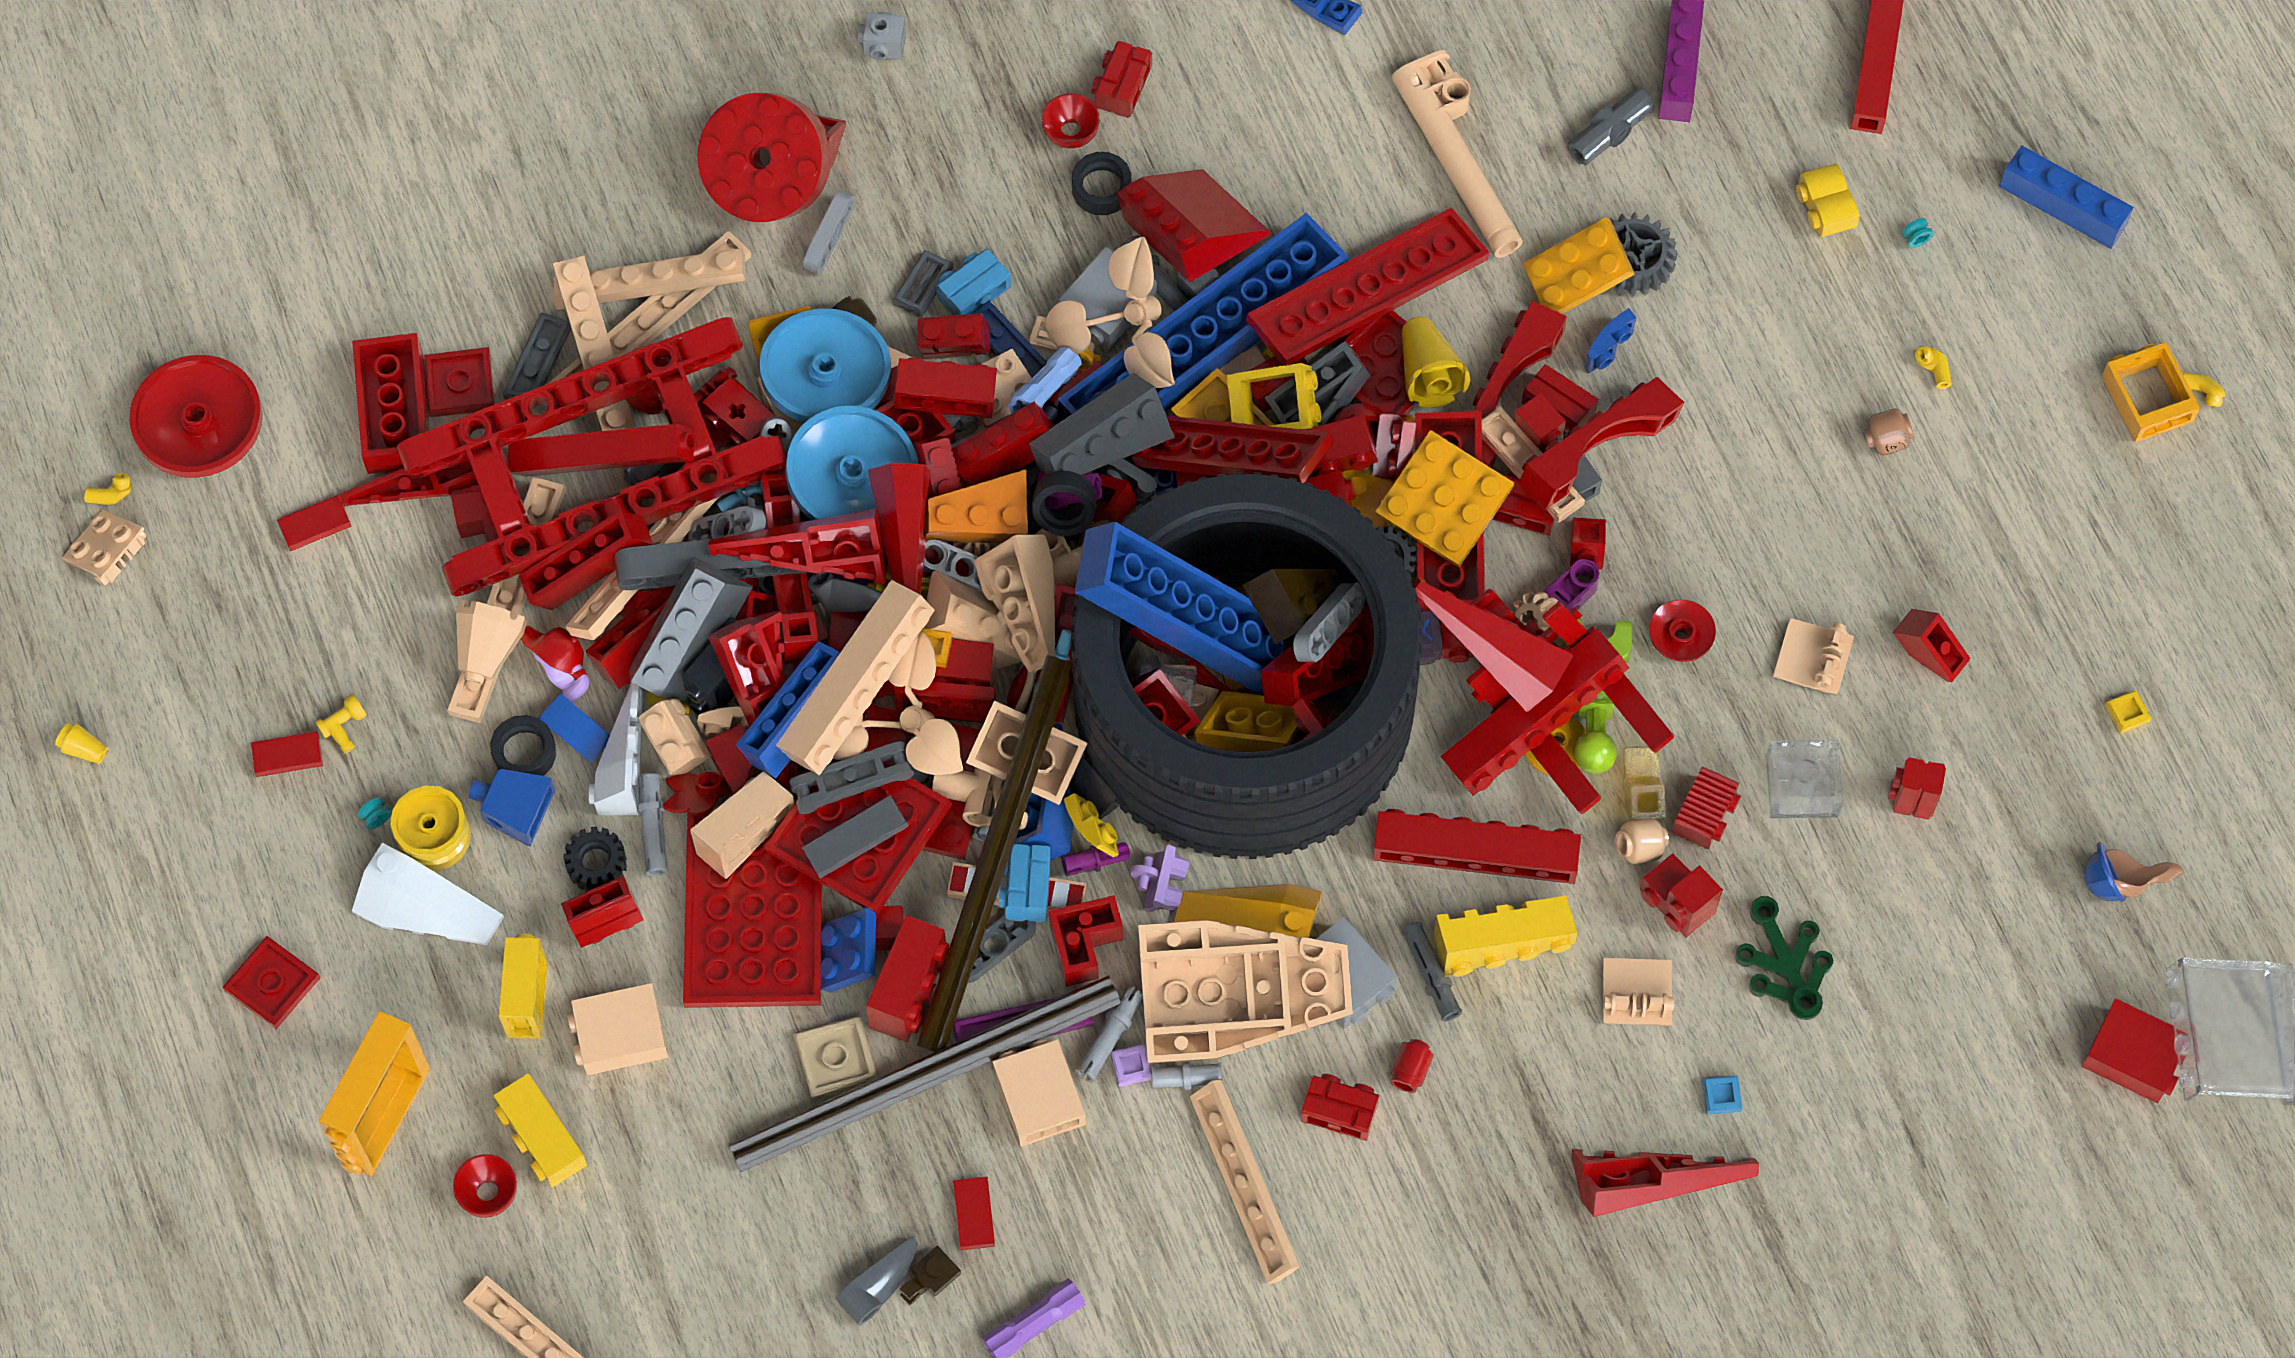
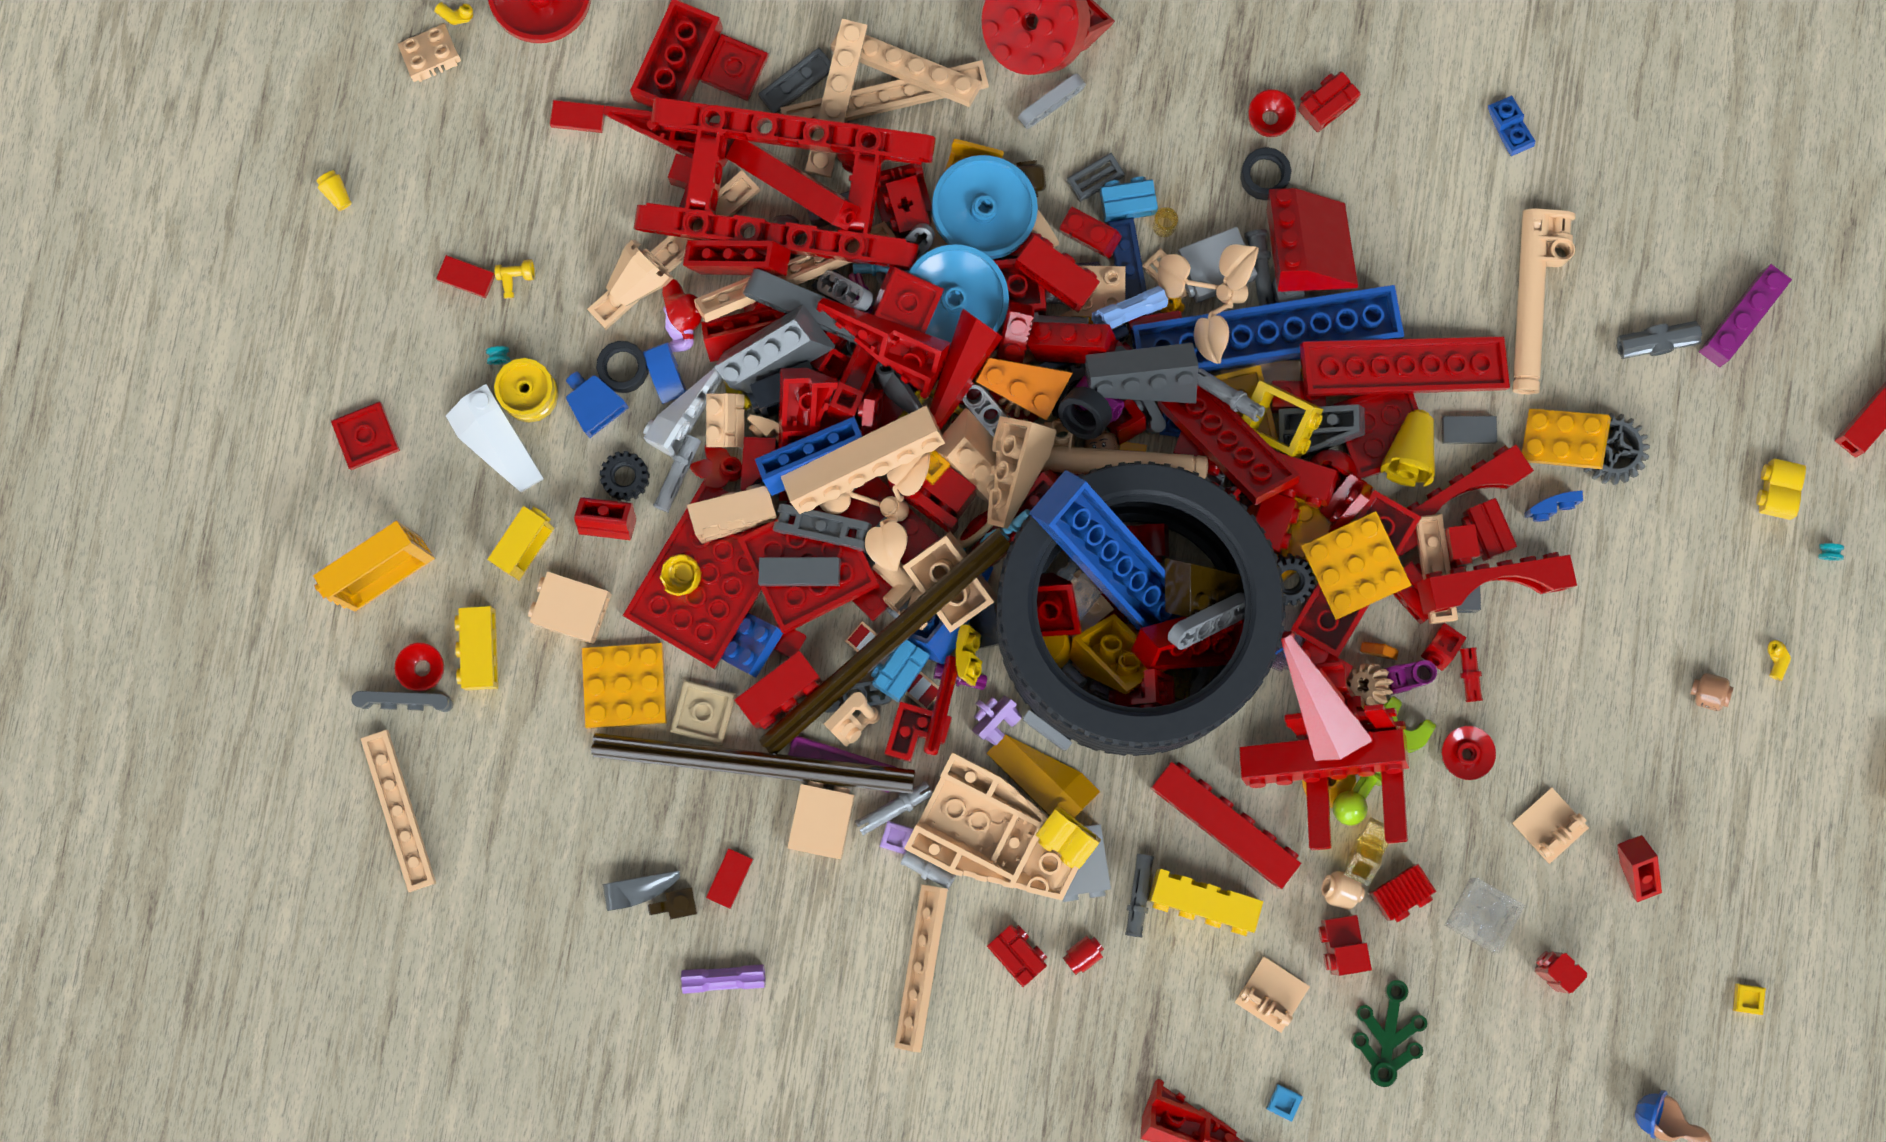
camera: 35 degrees right, 15 degrees up
none -> dark grey plate [351,691,453,712]
none -> light orange plate [582,643,667,729]
none -> yellow hair [660,554,701,596]
none -> light nougat plate [824,692,880,747]
none -> red plate [858,388,884,436]
none -> red tile [874,267,944,333]
none -> red axle [924,655,958,755]
none -> light grey tile [1023,710,1072,751]
none -> yellow brick [1036,806,1101,869]
none -> clear yellow beam [1153,207,1178,237]
none -> light grey pin [1197,368,1265,422]
none -> orange tile [1360,642,1399,660]
none -> dark grey tile [1442,416,1497,444]
none -> red pin [1459,647,1483,702]

